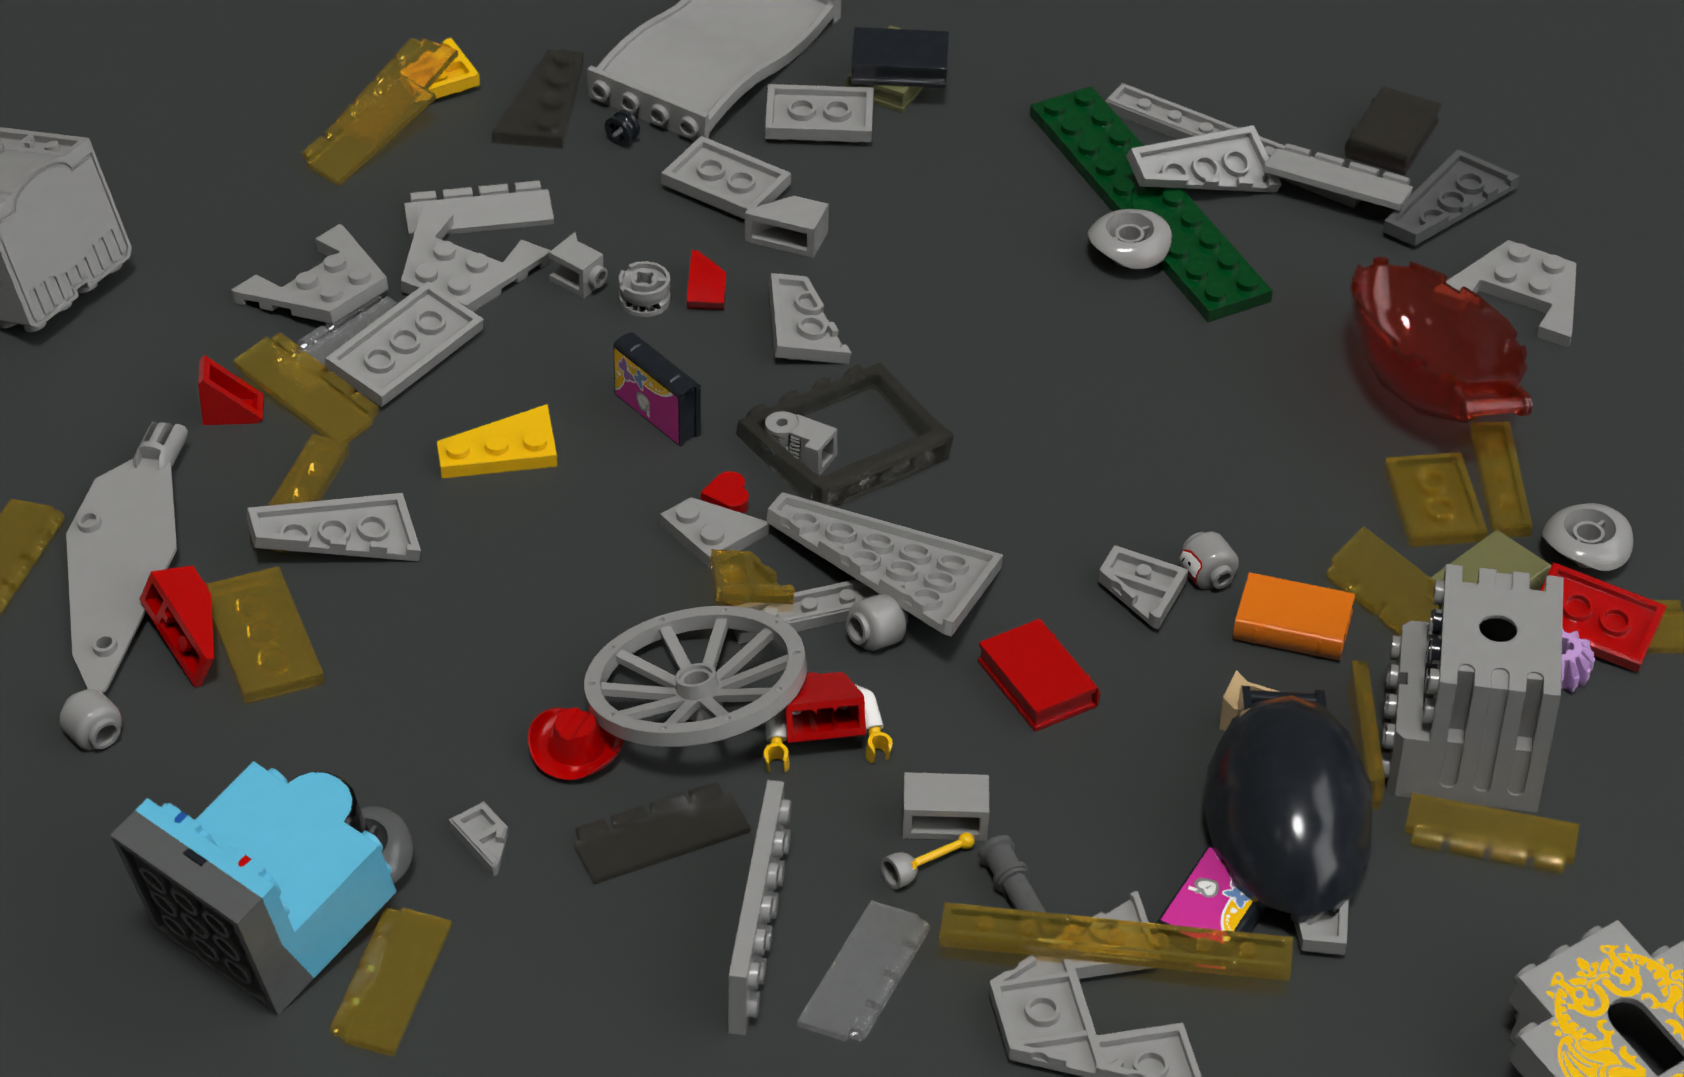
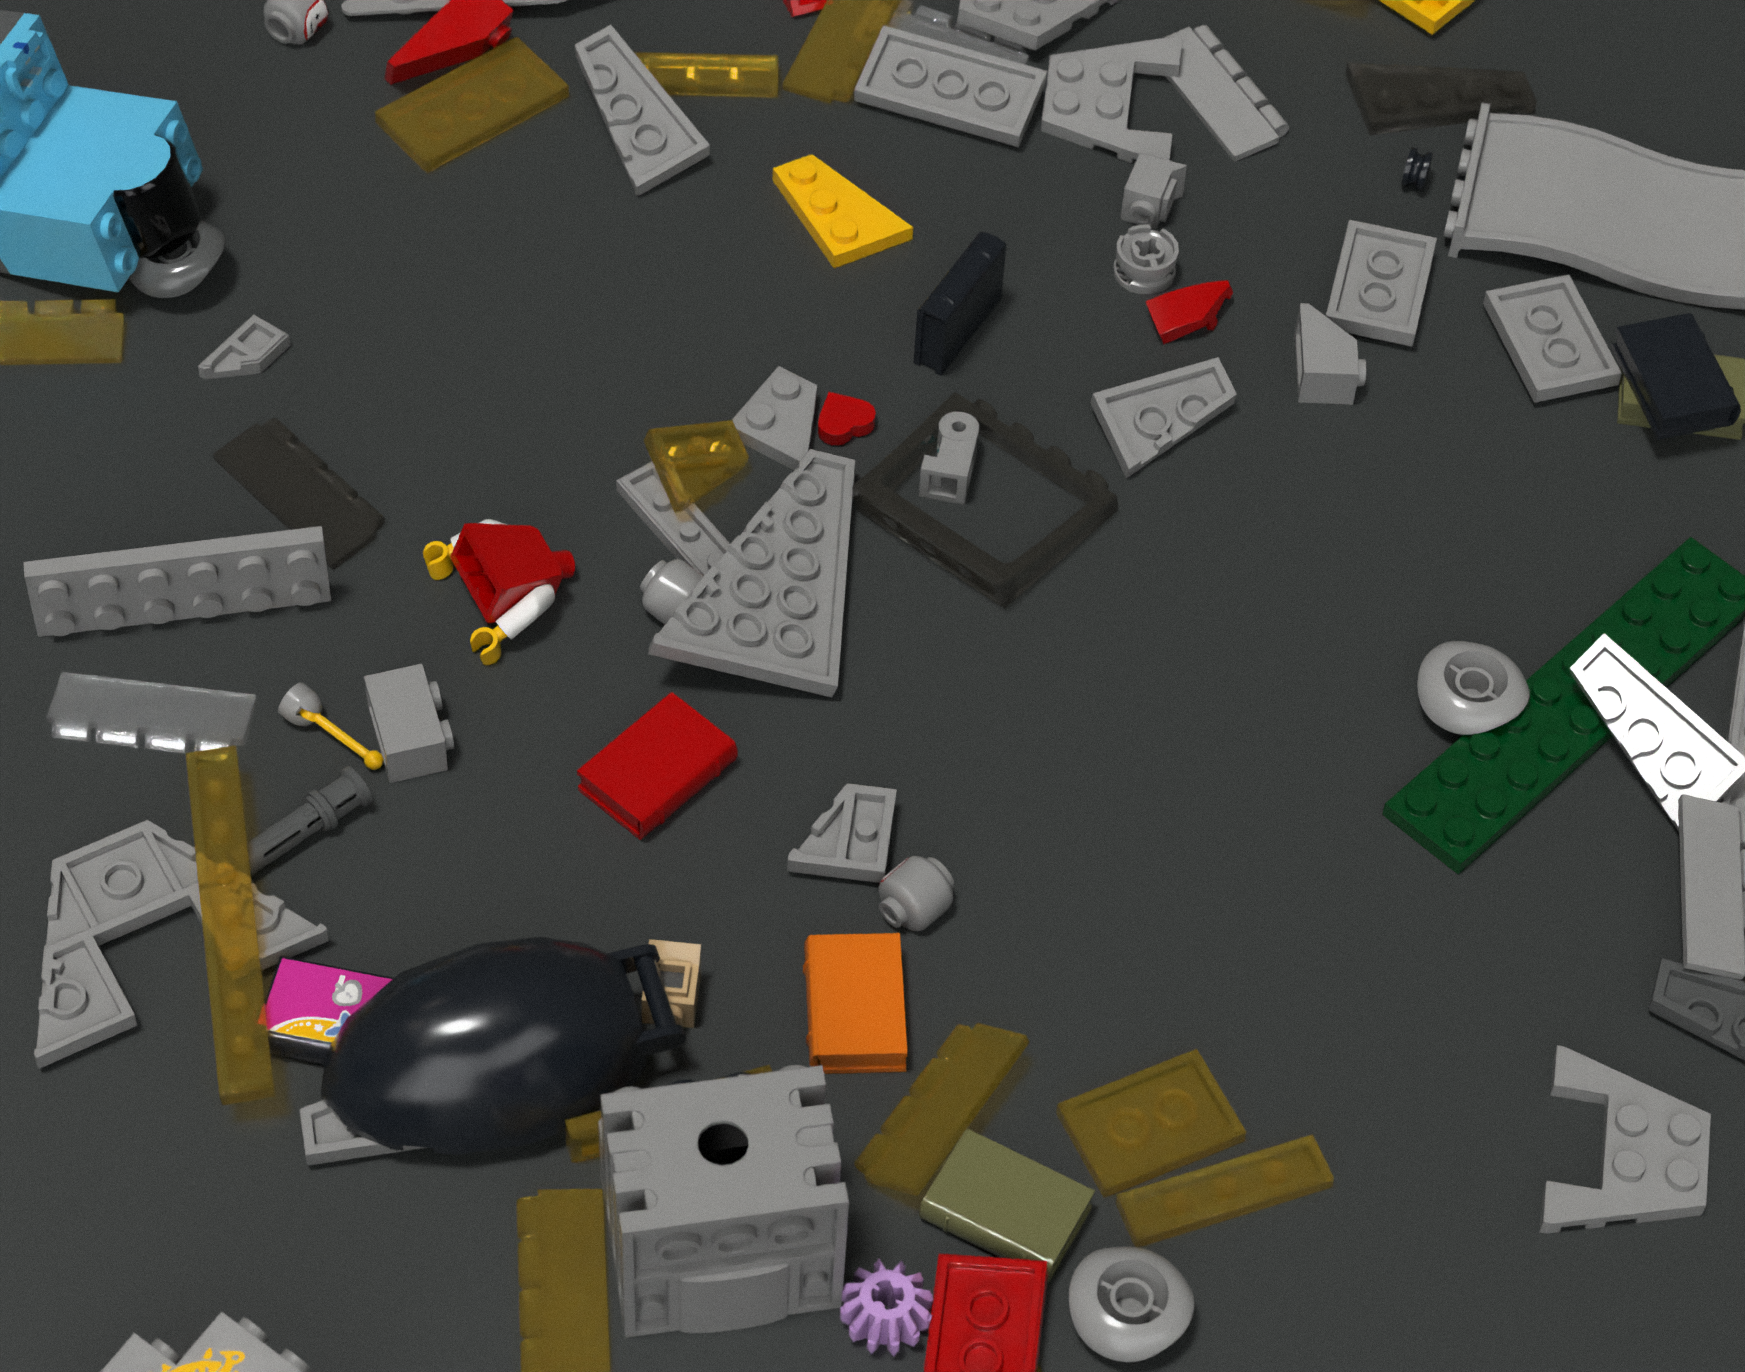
camera: 70 degrees right, 10 degrees up
red hat [528,707,623,780] -> none
light grey wheel [584,606,807,747] -> none
clear red windscreen [1350,256,1533,423] -> none

